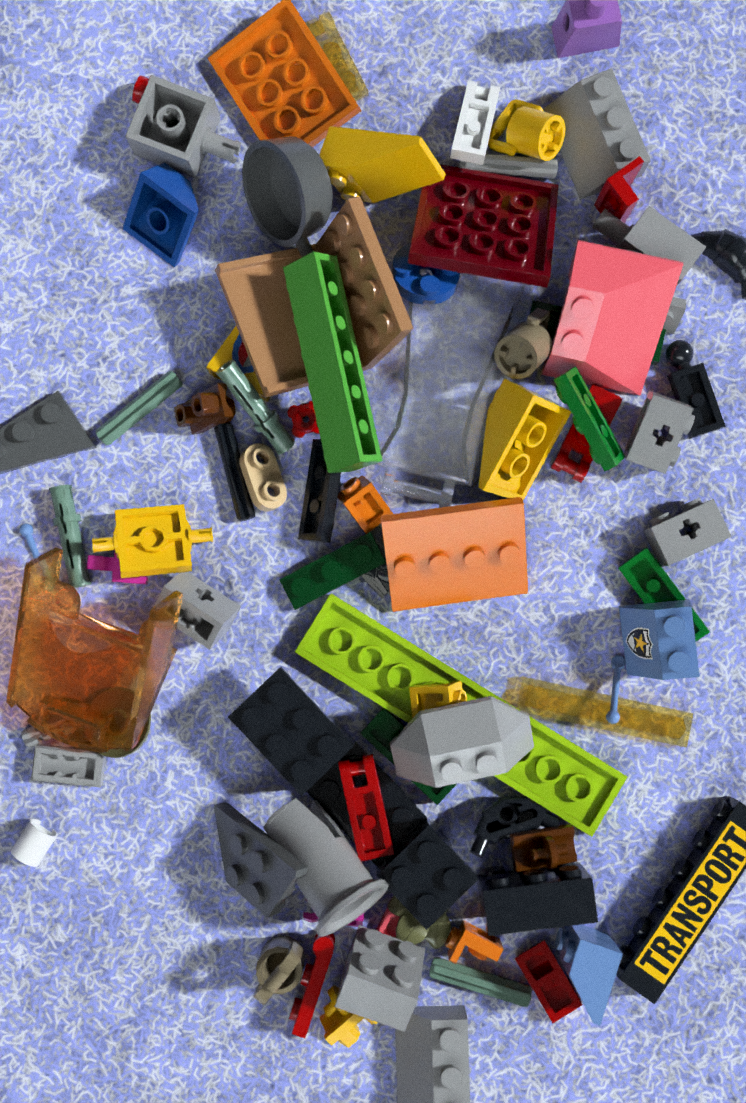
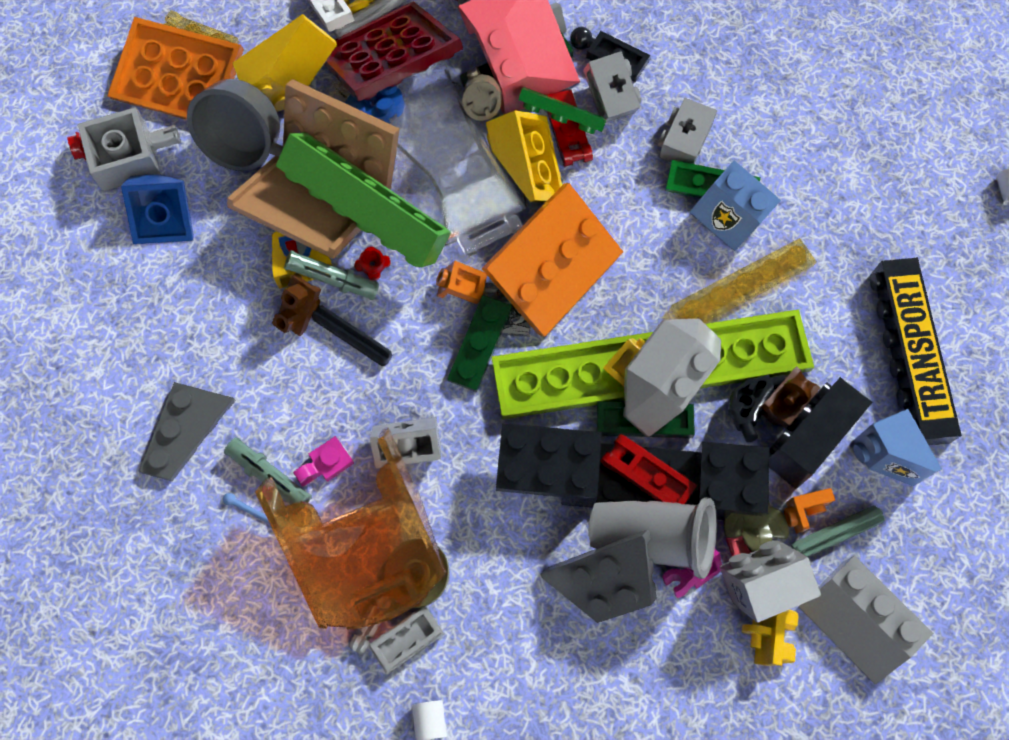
camera: 45 degrees left, 15 degrees down
yellow plate [92,504,213,578] -> none
sand green axle [95,370,182,445] -> none
tan plate [239,443,287,512] -> none
dark tan piece [253,935,305,1006] -> none
red plate [288,933,335,1039] -> none
black plate [298,439,341,543] -> none
red slope [515,940,583,1023] -> none
medium blue hinge [606,655,625,724] -> none

